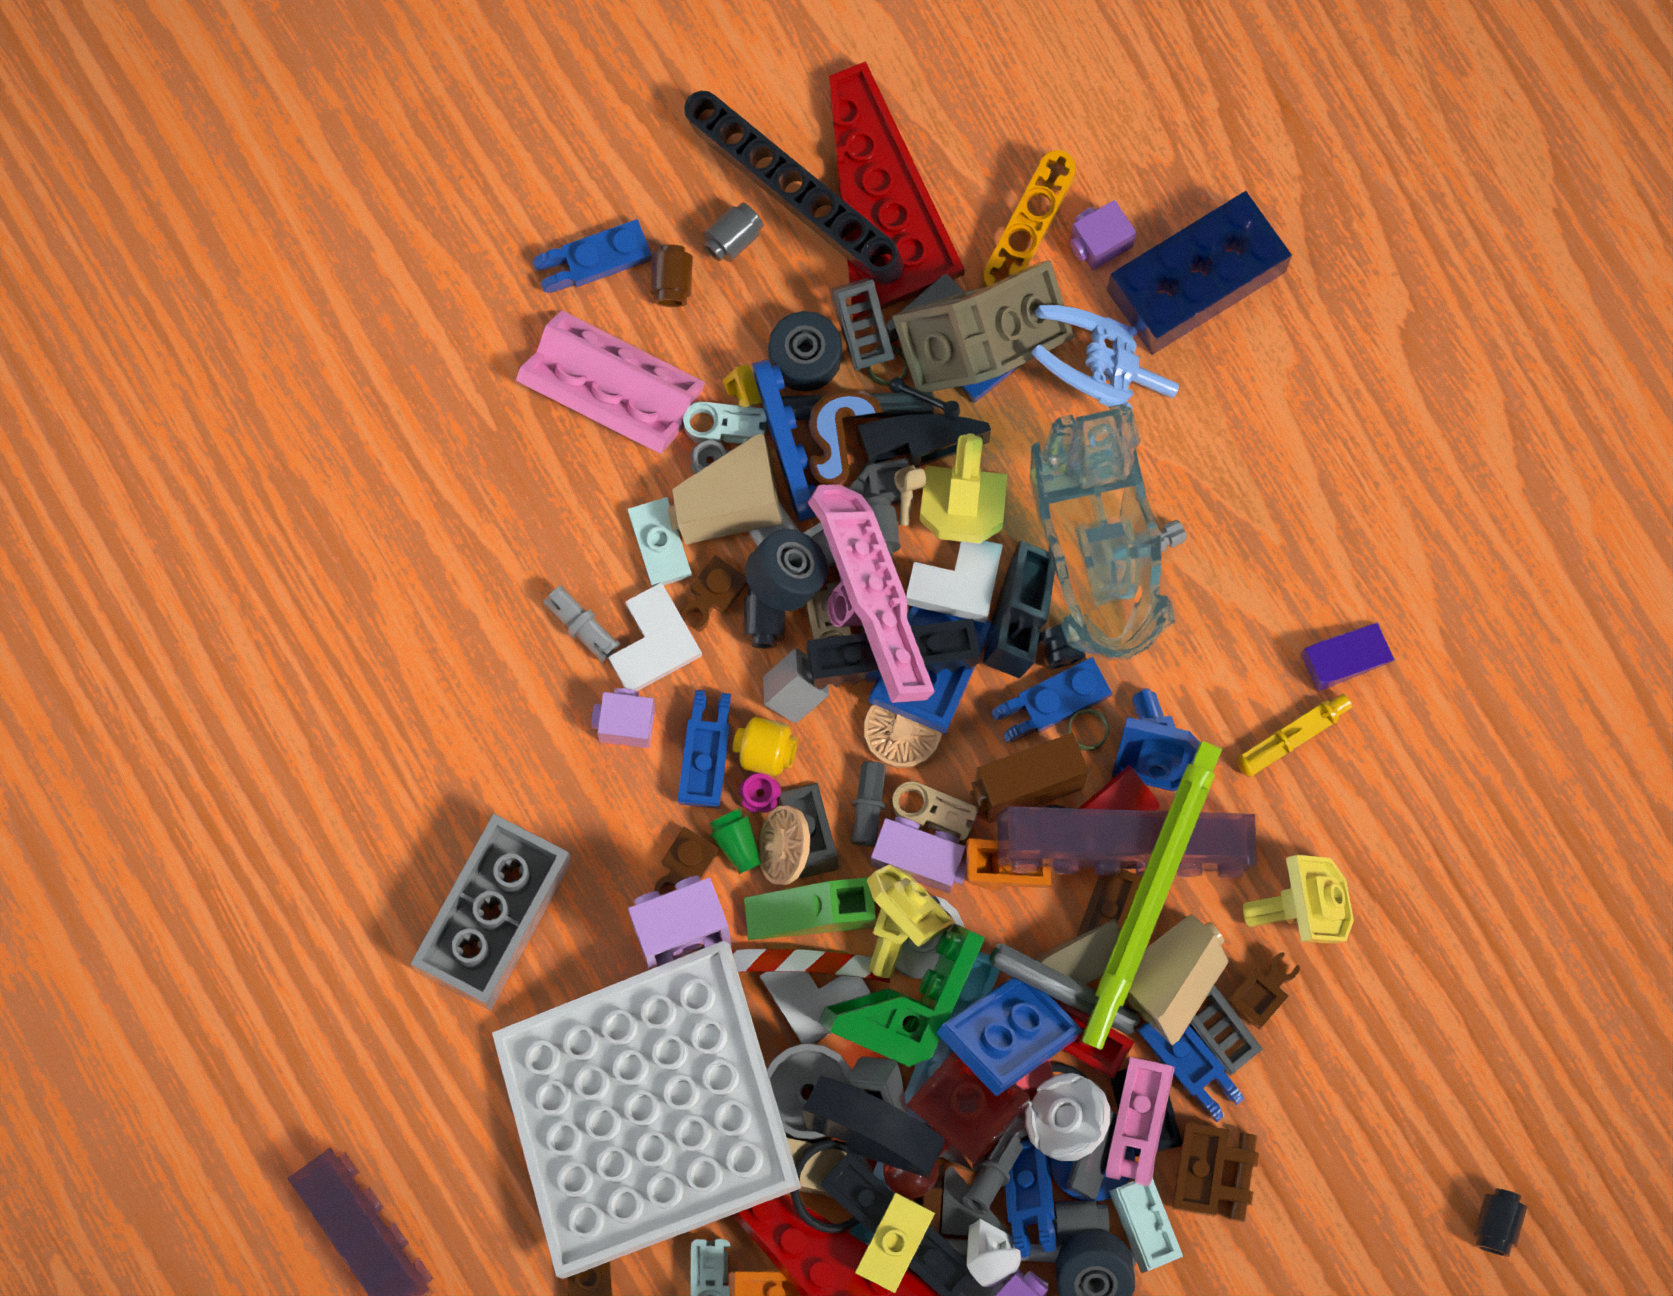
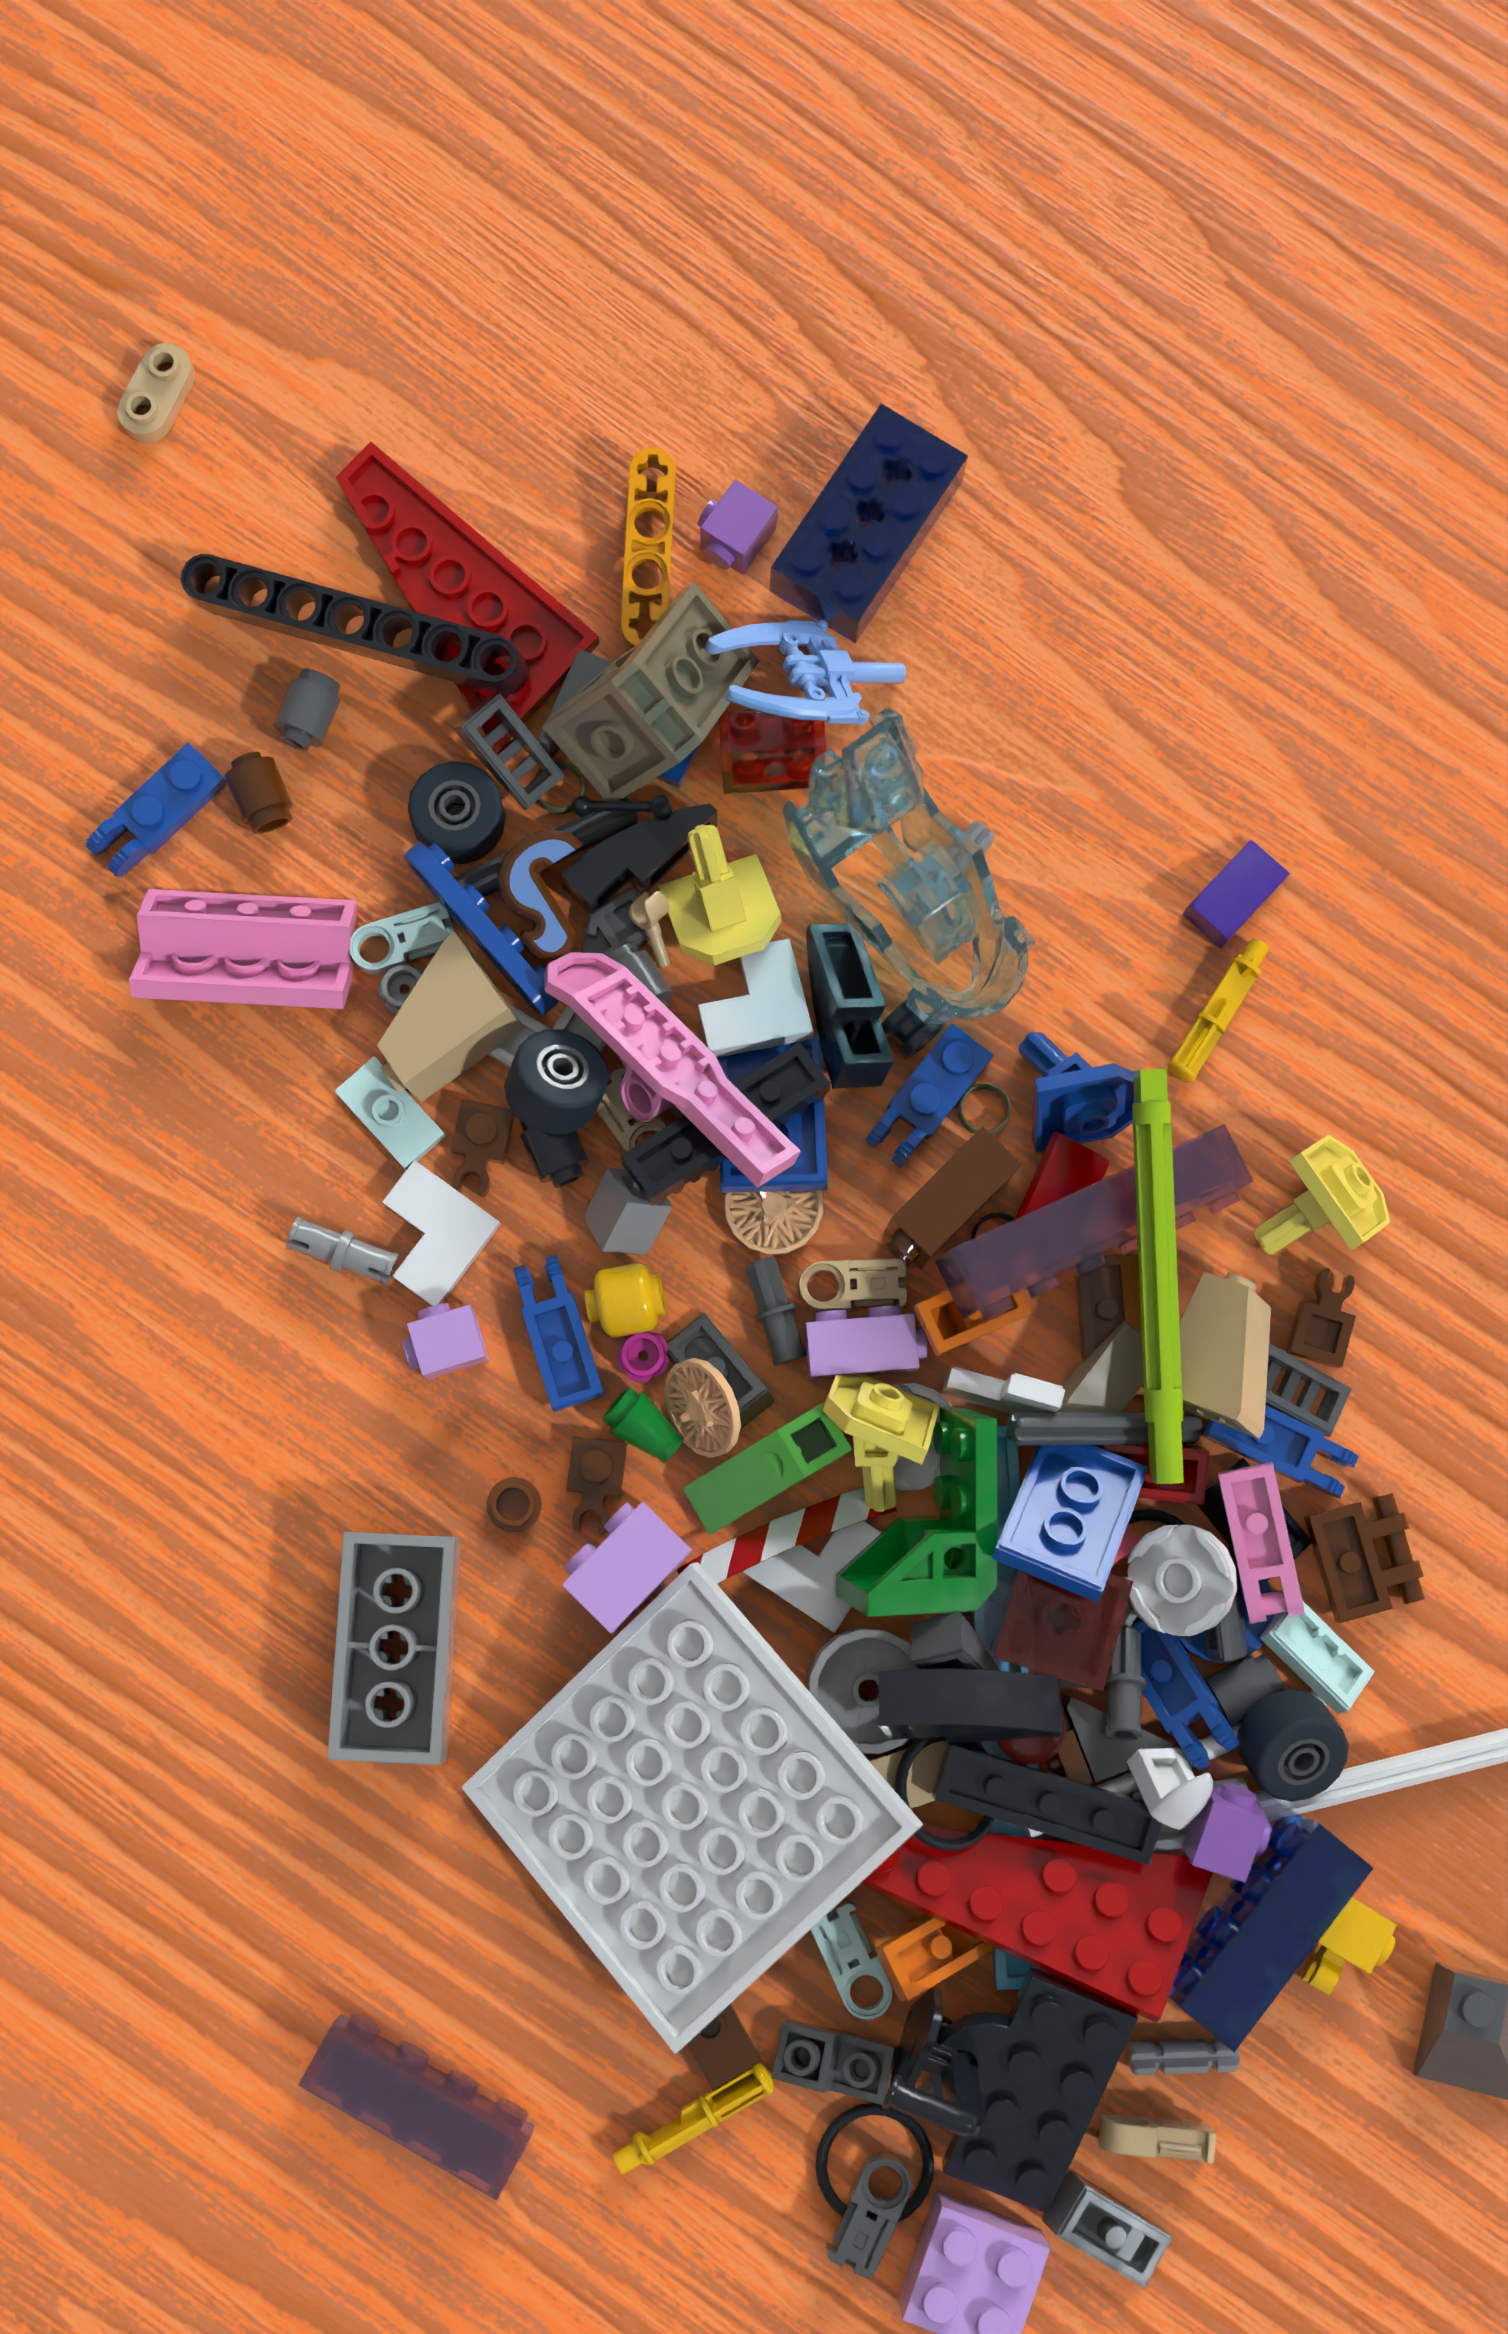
camera: 30 degrees left, 5 degrees up
yellow tile [722,364,762,407] -> none
light yellow plate [855,1193,935,1293] -> none
none -> dark orange plate [487,1477,542,1532]
none -> clear red brick [719,710,828,794]
none -> white tile [941,1367,1065,1414]

